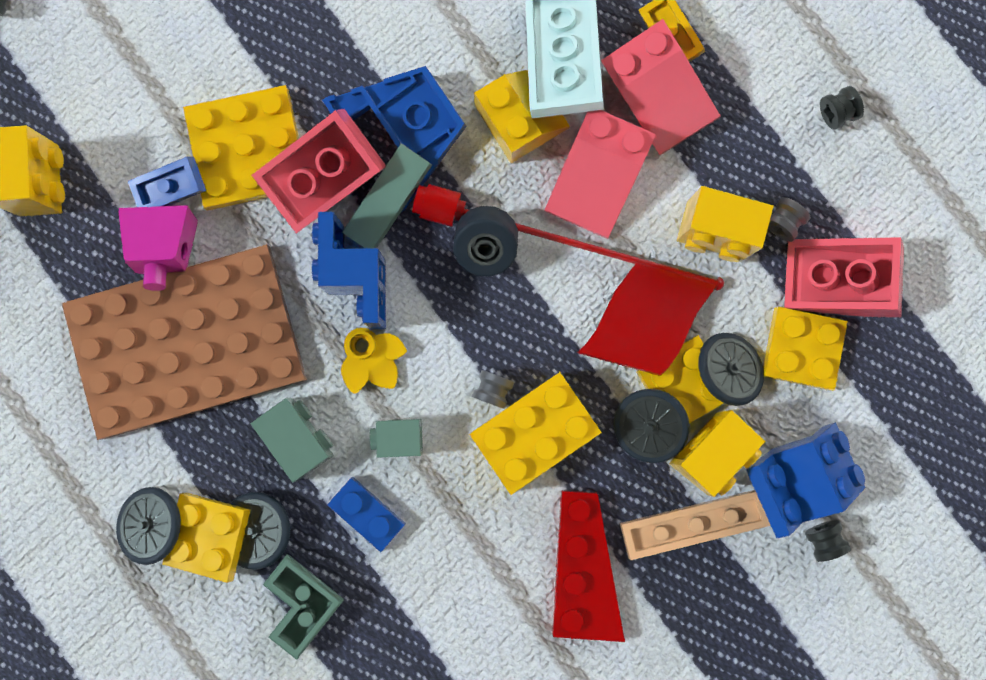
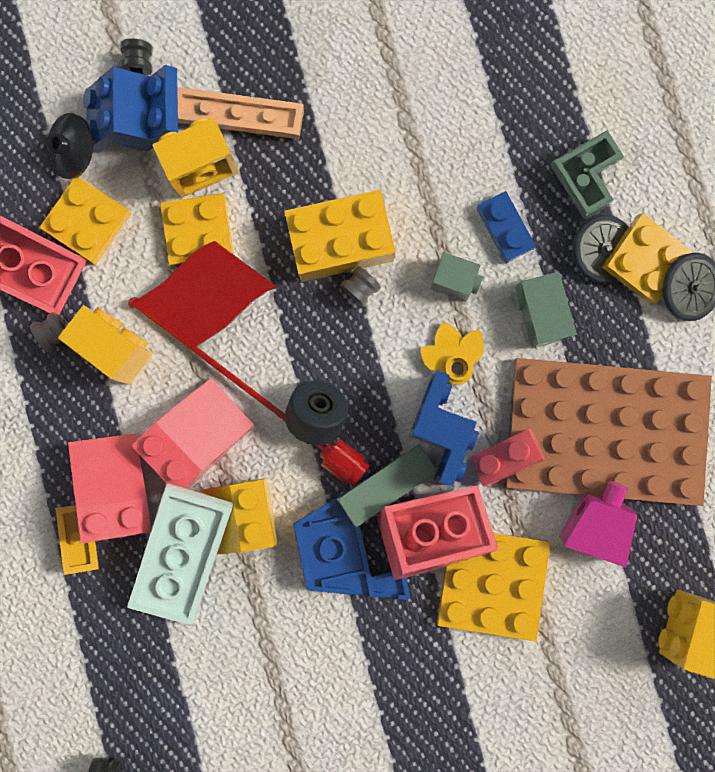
camera: 155 degrees left, 0 degrees up
plate [128,156,206,207] -> none
red wing [552,490,625,642] -> none
pearl dark grey wheel [614,389,690,463] -> none
pearl dark grey wheel [698,333,764,406] -> none
none -> black dish [47,113,93,179]
none -> coral plate [470,429,545,487]

